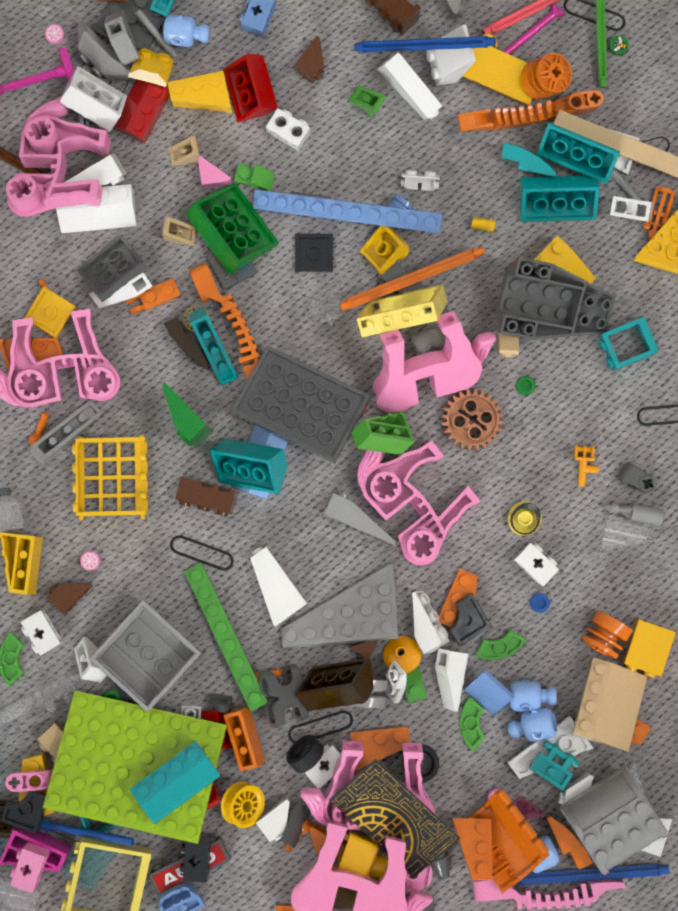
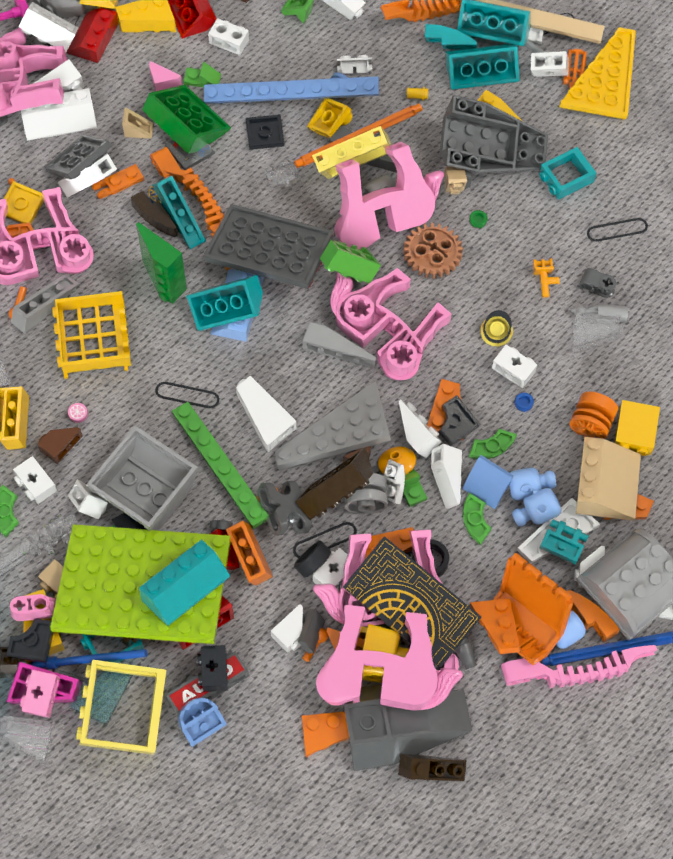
camera: 10 degrees left, 20 degrees down
tan slope [169,136,200,166] -> none
reddish brown wedge [175,477,238,517] -> none
yellow wheel [221,781,265,828] -> none

